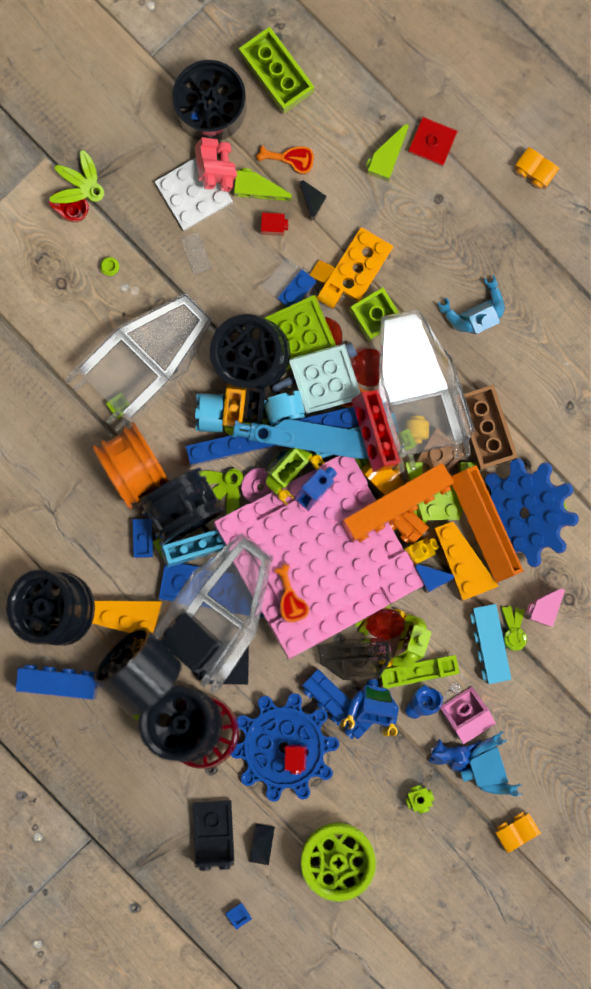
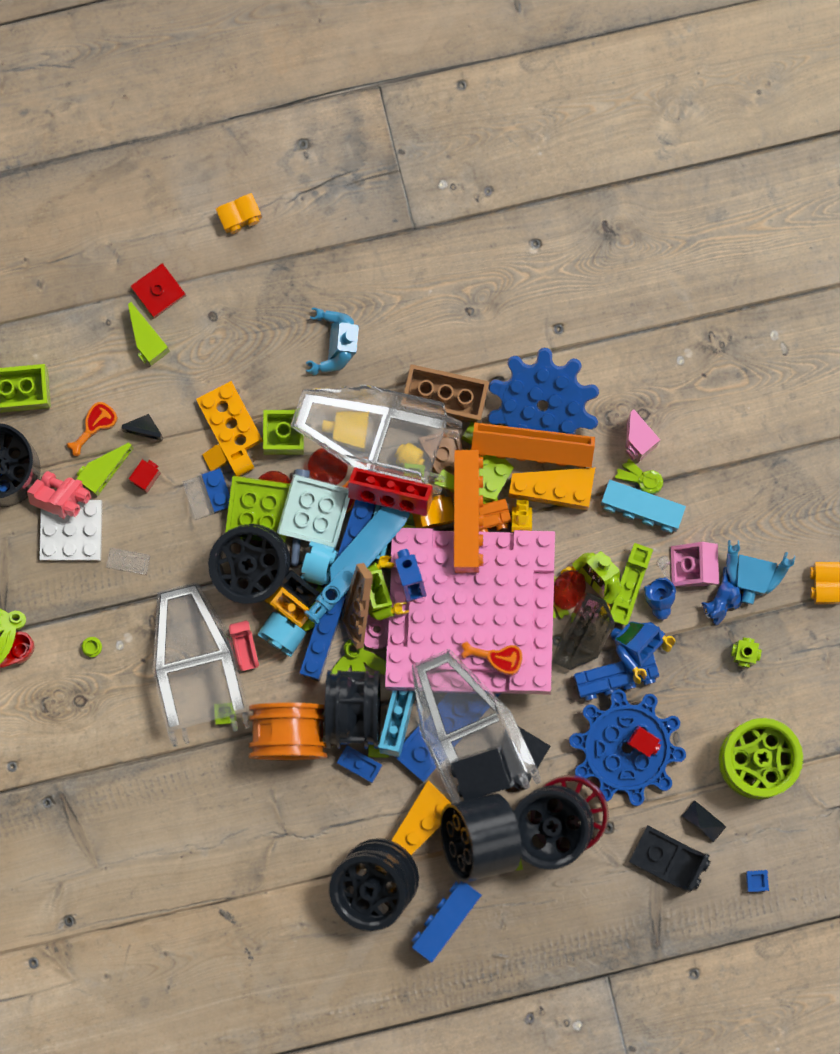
camera: 55 degrees left, 5 degrees down
blue slope [415,564,454,593] -> none
none -> coral animal [229,620,259,671]
none -> medium nougat wing [340,563,372,649]

